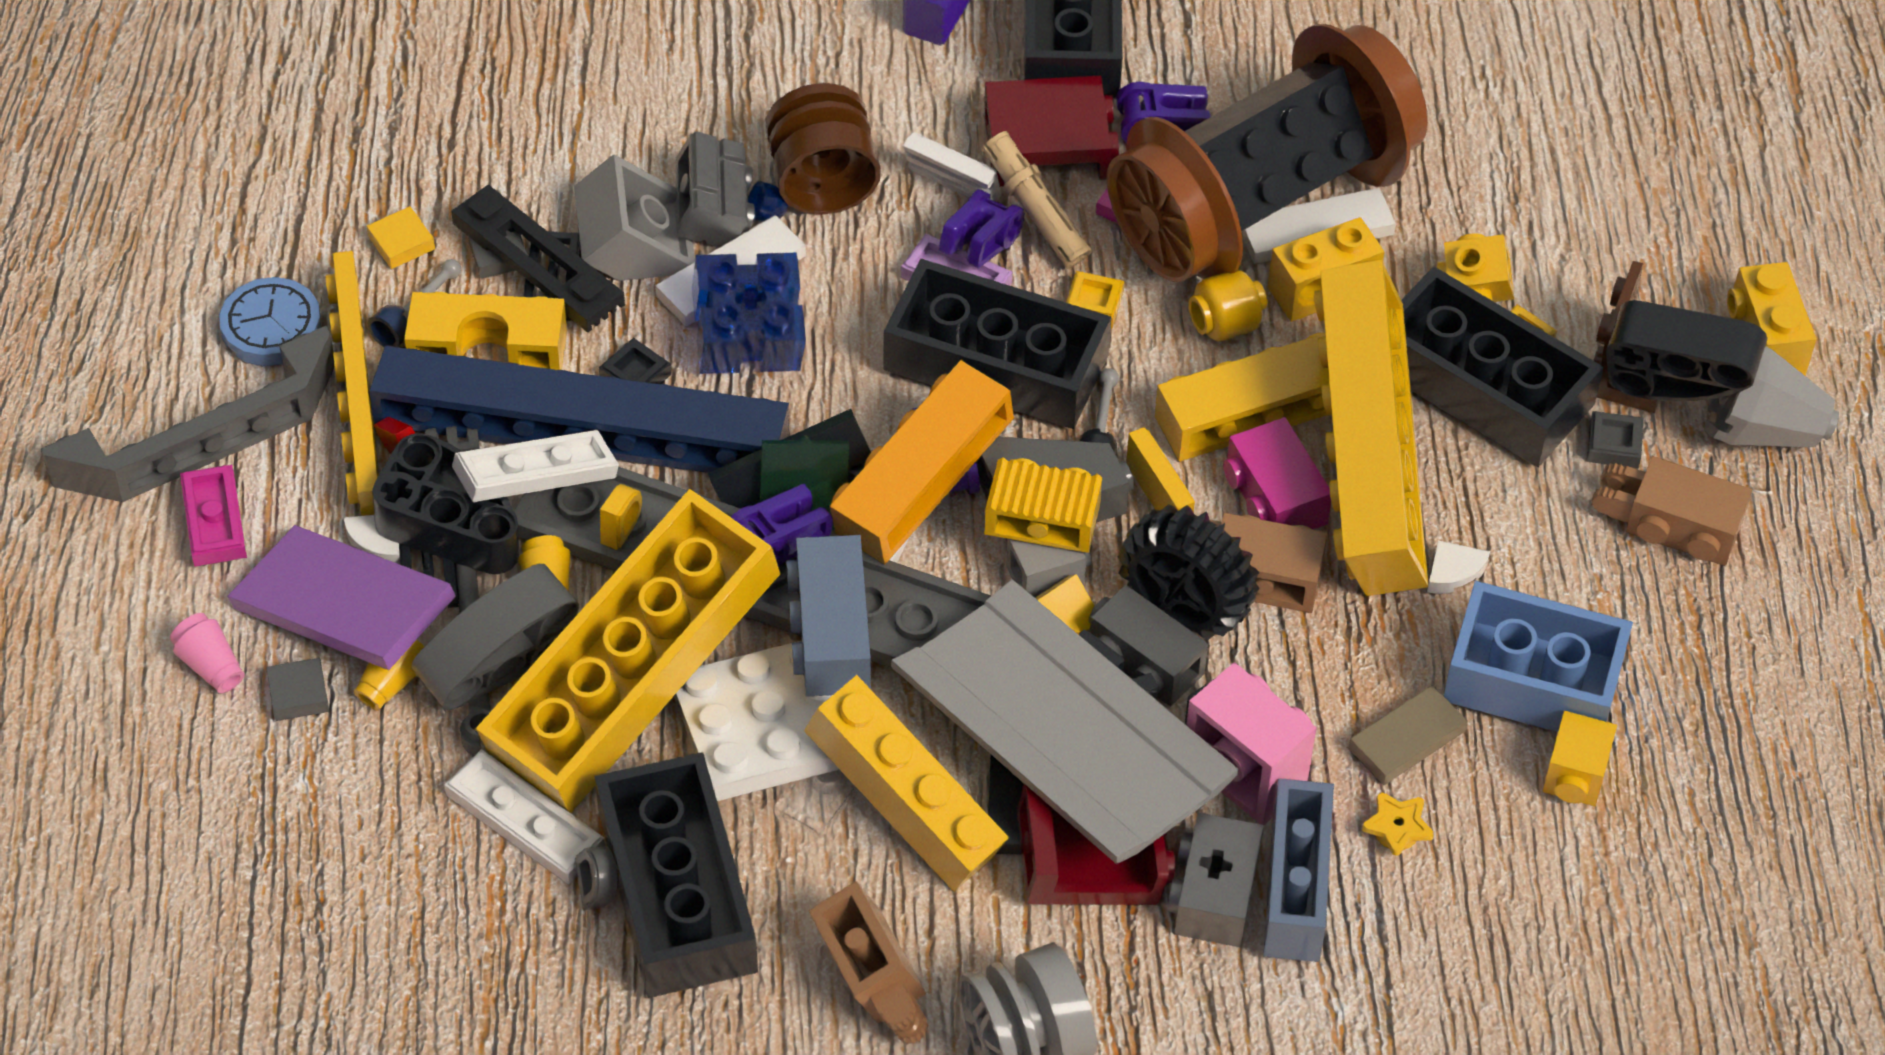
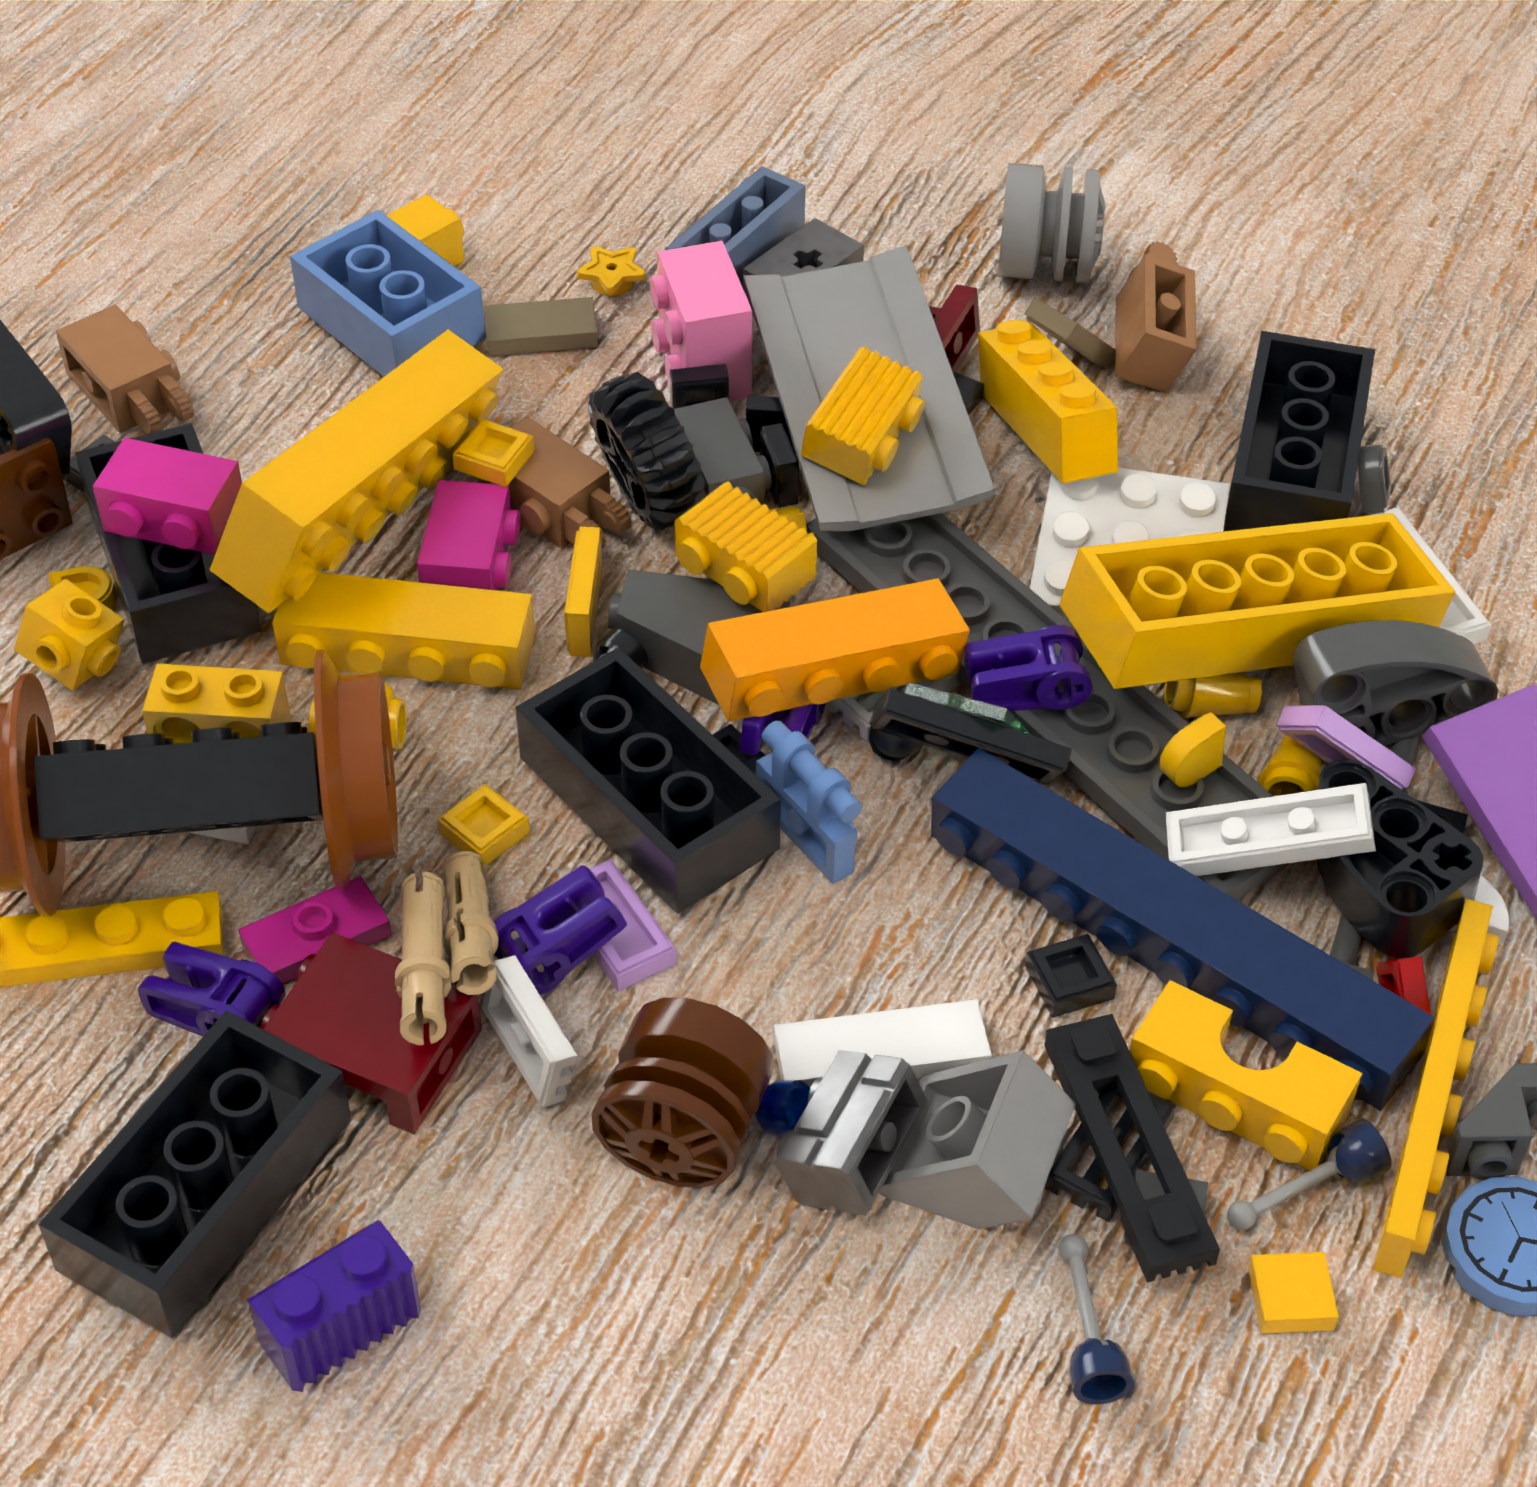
camera: 150 degrees left, 5 degrees down
clear blue brick [692,252,806,374] -> none
sand blue brick [787,535,871,697] -> none
none -> dark pink piece [93,438,242,555]
none -> tan pin [395,872,451,1045]
none -> yellow tile [453,419,535,488]
none -> medium blue plate [756,721,862,884]
none -> yellow brick [801,346,925,486]
none -> dark tan tile [1024,297,1115,369]
none -> dark blue hinge [1059,1234,1134,1404]
none -> lavender tile [1276,705,1416,790]

